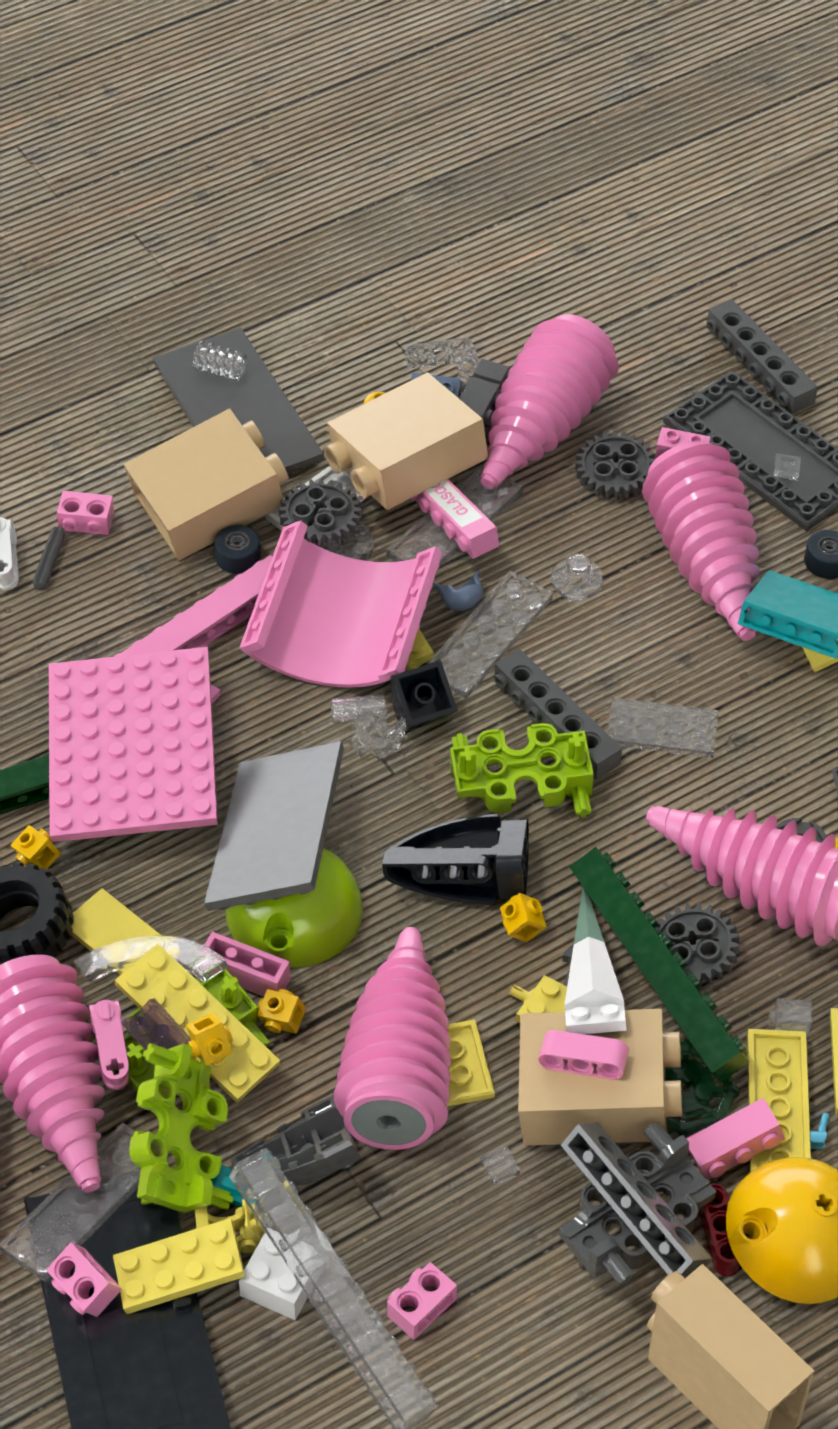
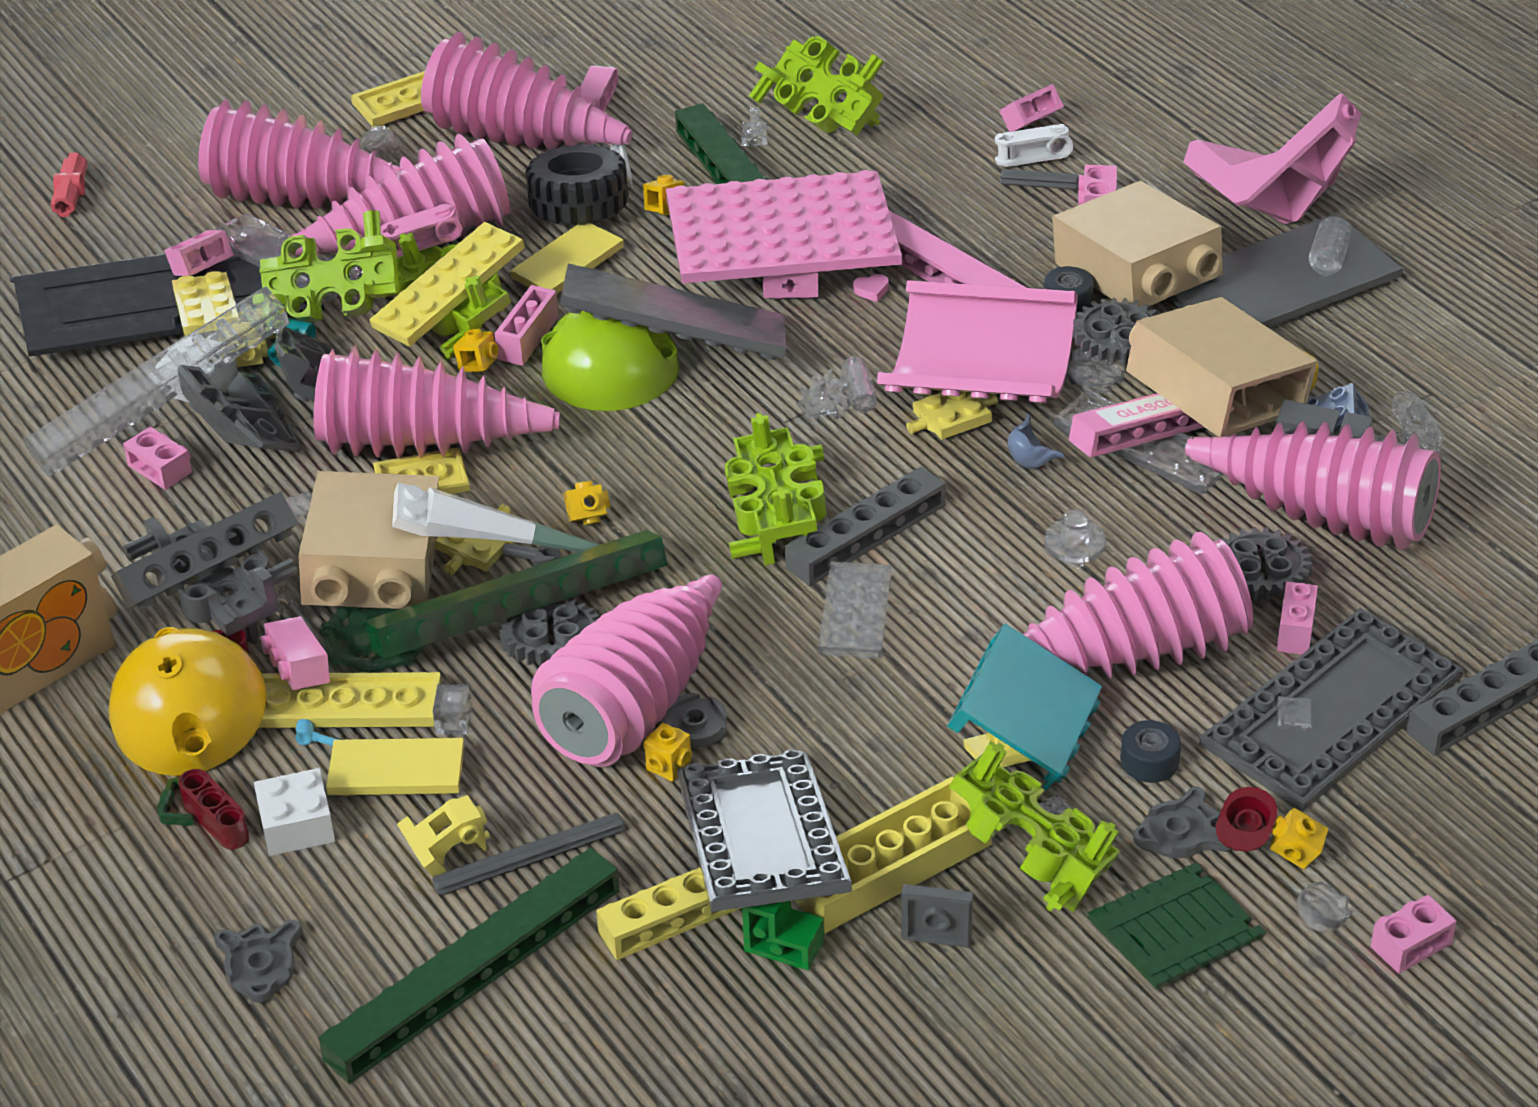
camera: 90 degrees right, 10 degrees down
clear tile [73,936,228,983] -> none
panel [121,998,191,1050] -> none
yellow brick [186,1013,233,1066] -> none
black panel [382,814,529,905] -> none
black slope [391,660,458,731] -> none
clear plate [426,570,553,699] -> none
bright pink beam [538,1030,629,1079] -> none
none -> dark grey wedge [177,365,302,452]
none -> bright pink panel [1183,93,1362,224]

